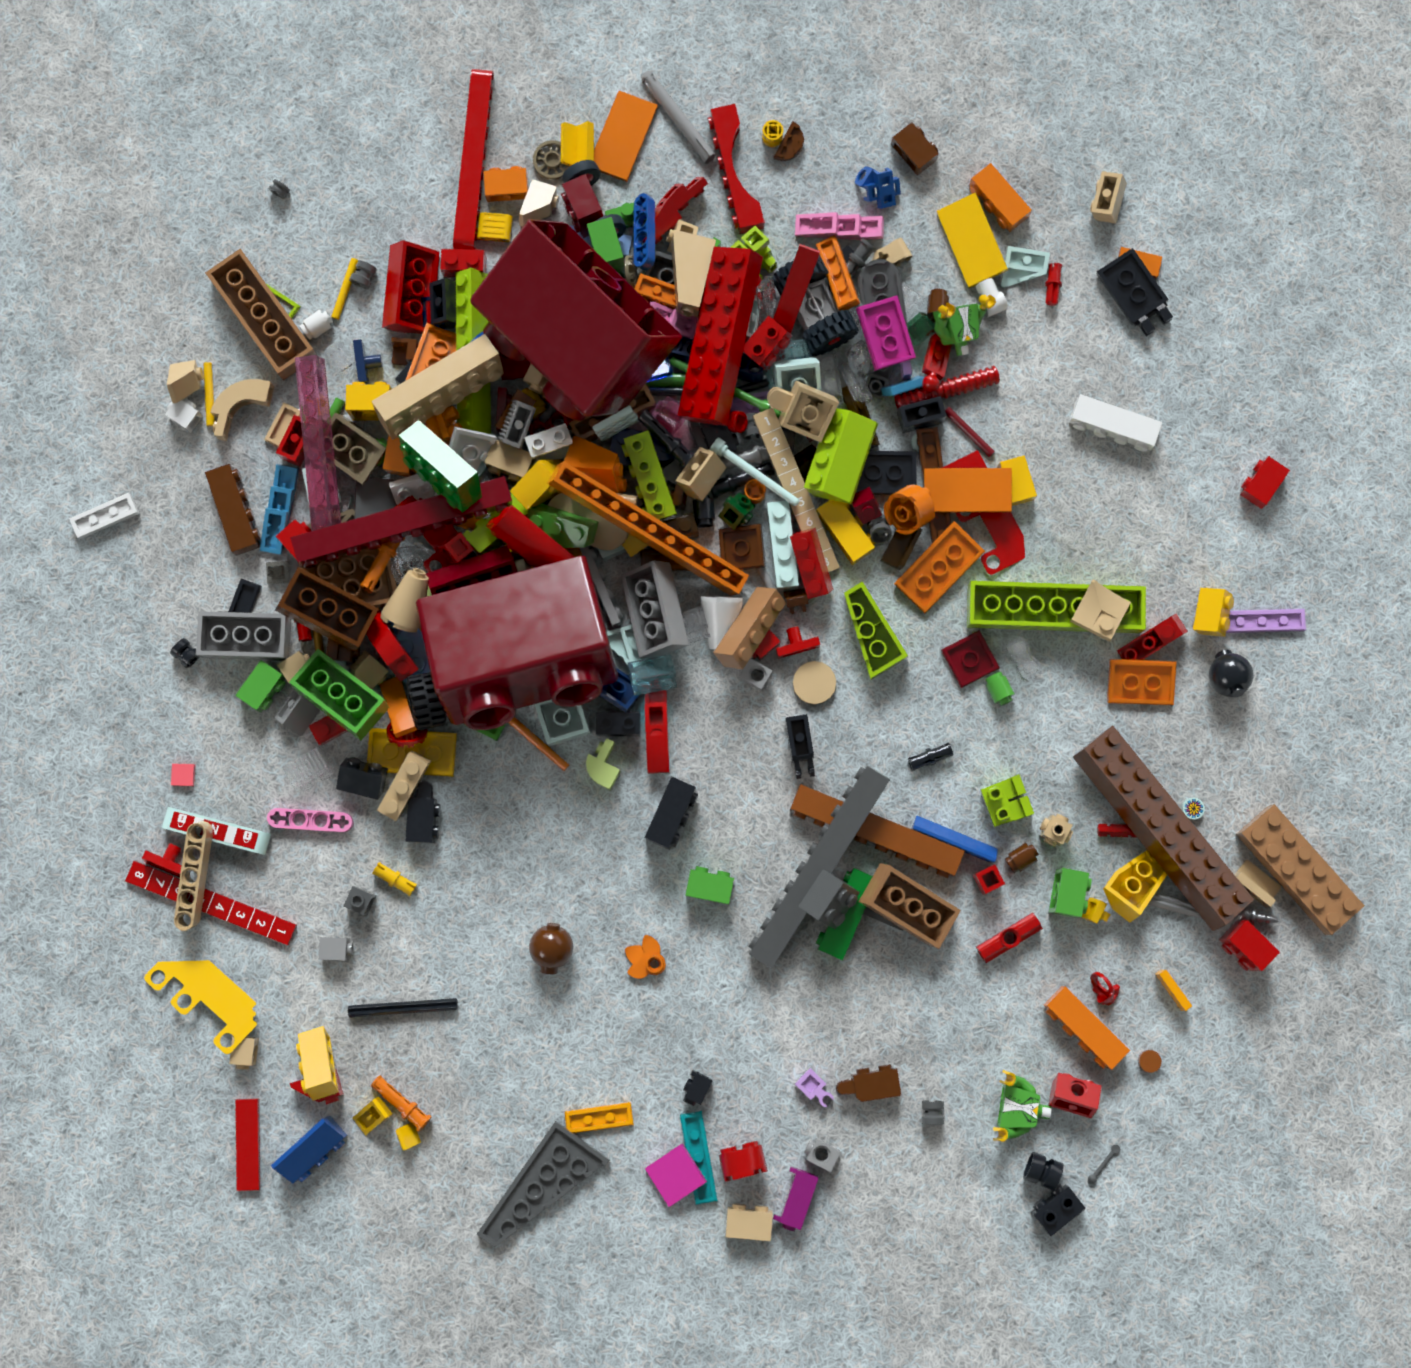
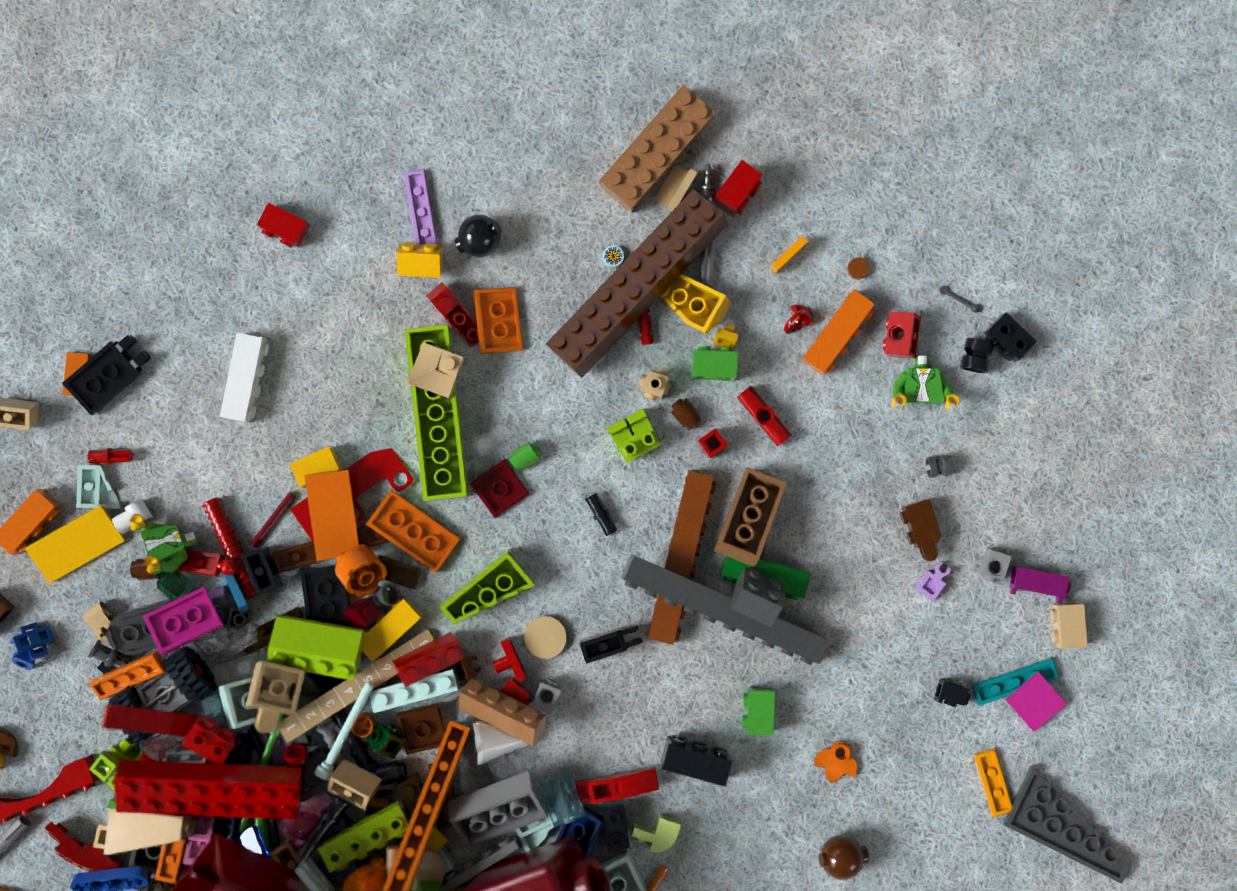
camera: 105 degrees left, 5 degrees up
red brick [718,1141,768,1182] -> none
bright pink slope [795,212,884,240] -> none
blue slope [911,816,998,863] -> none

